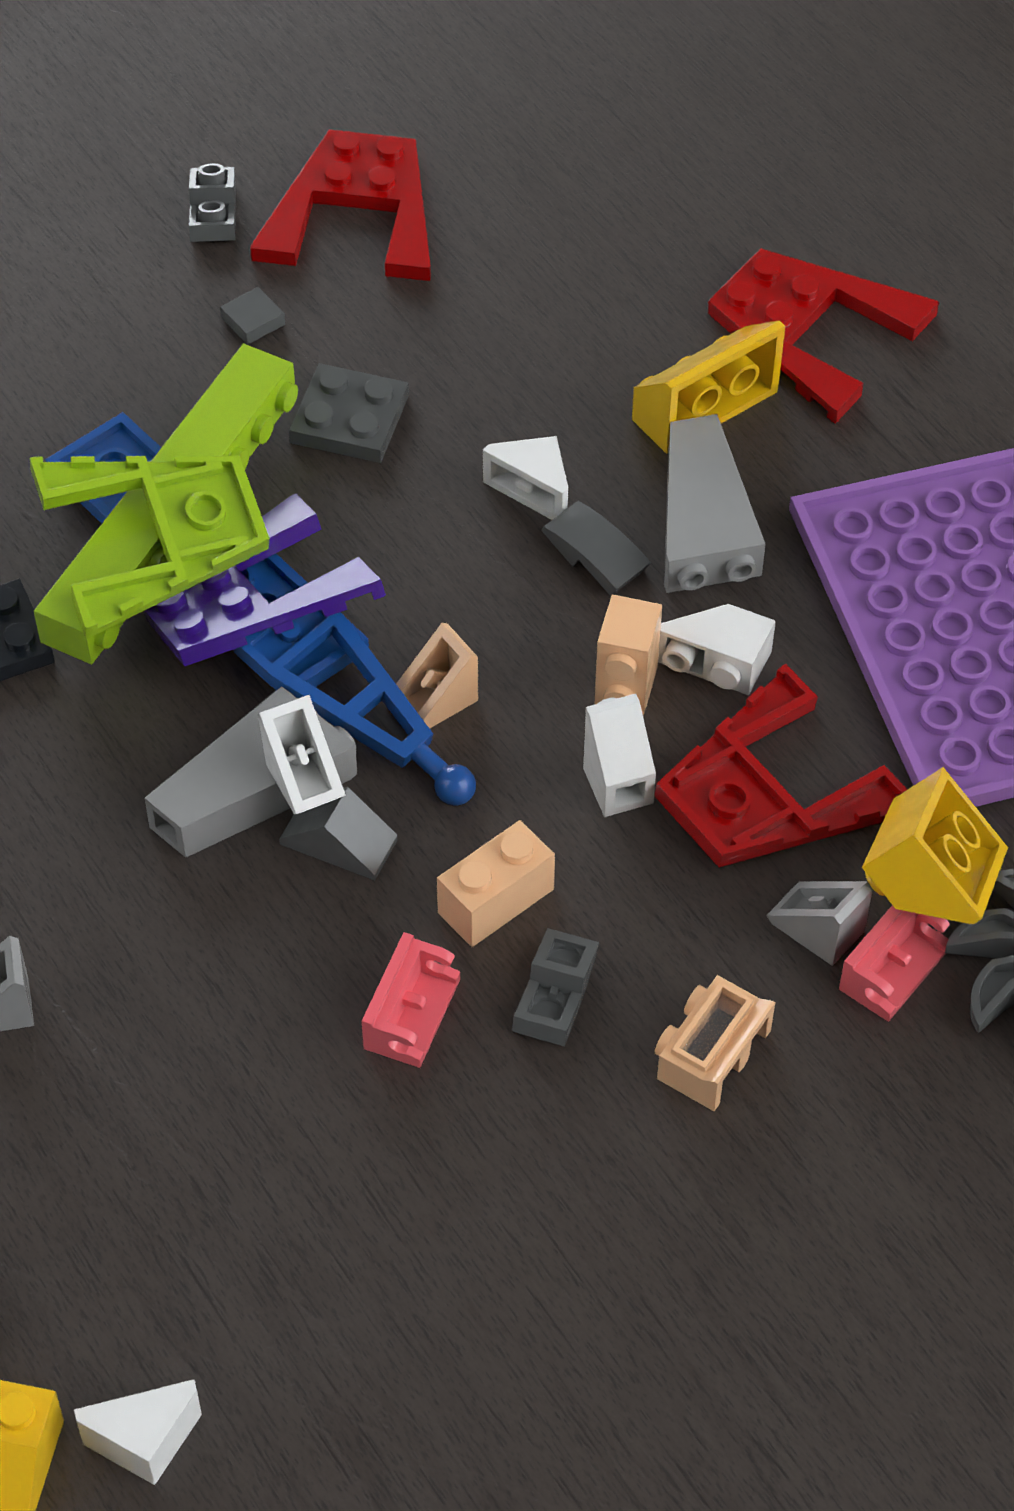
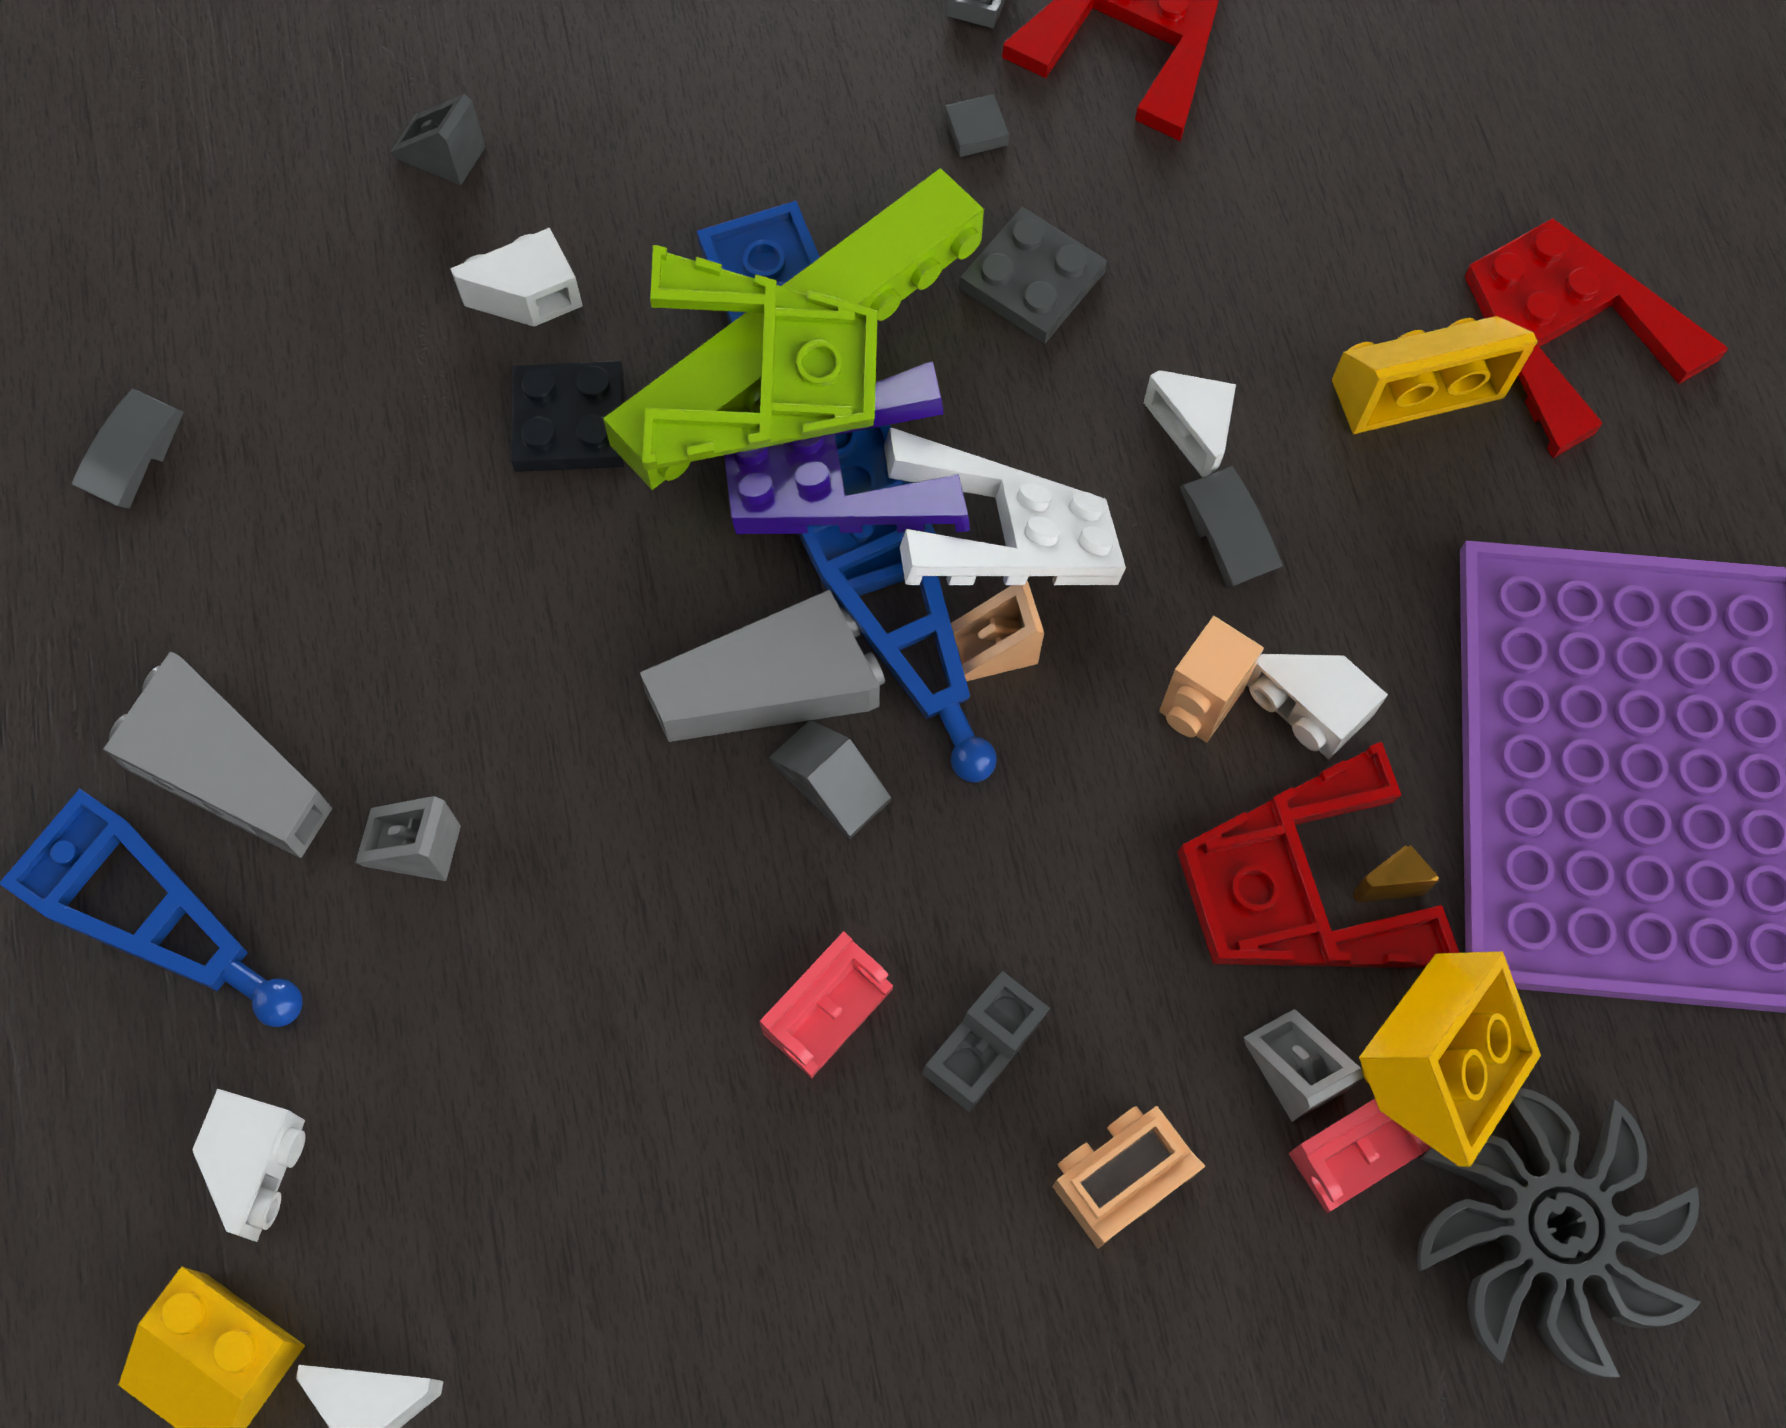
camera: 20 degrees right, 15 degrees up
white slope [257,695,346,814] -> none
light nougat brick [437,820,555,947] -> none
white slope [583,693,656,817] -> none
light grey slope [664,414,765,593] -> none
none -> white wing [884,428,1126,585]
none -> pearl gold slope [1352,845,1439,903]

